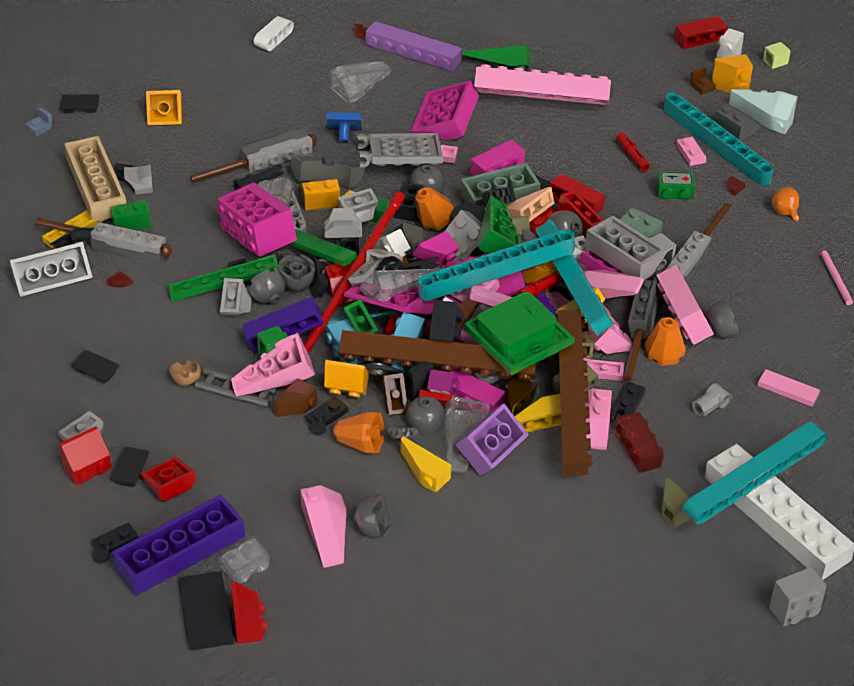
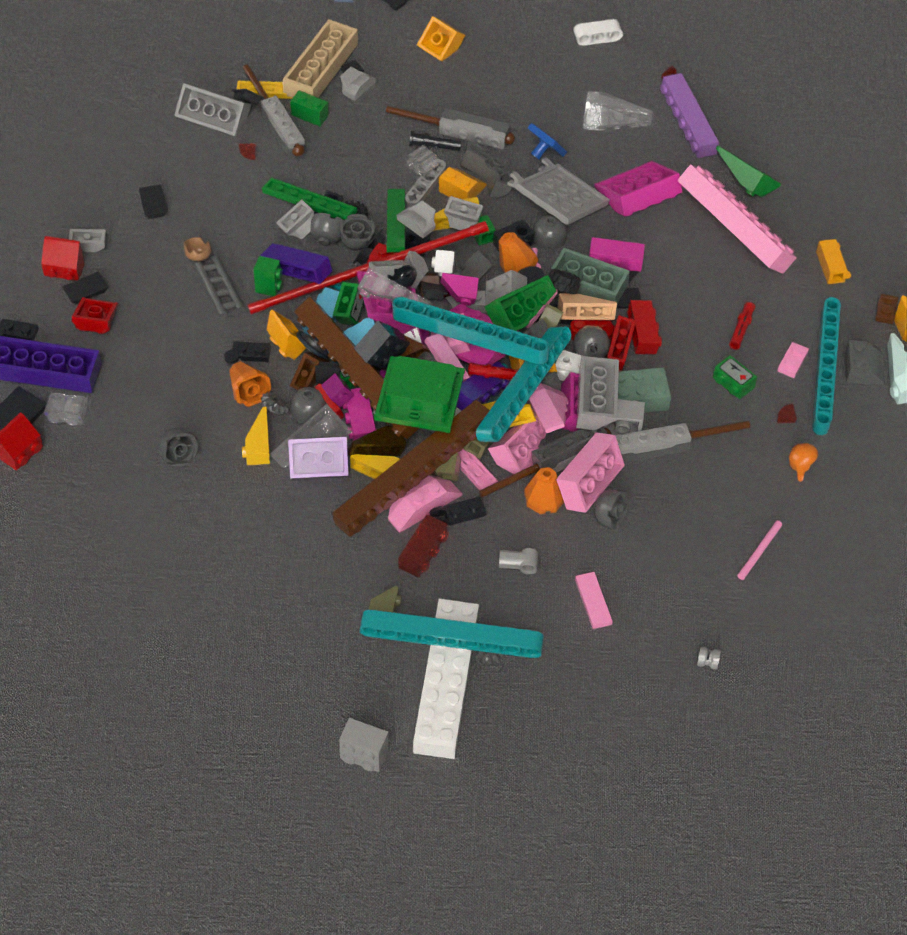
camera: 45 degrees right, 10 degrees up
dark pink brick [217,182,297,257] -> none
bright pink wedge [231,333,315,396] -> none
reddish brown slope [274,379,318,417] -> none
bright pink wedge [301,485,347,568] -> none
bright pink plate [441,145,458,163] -> none
none -> light orange brick [816,239,852,284]

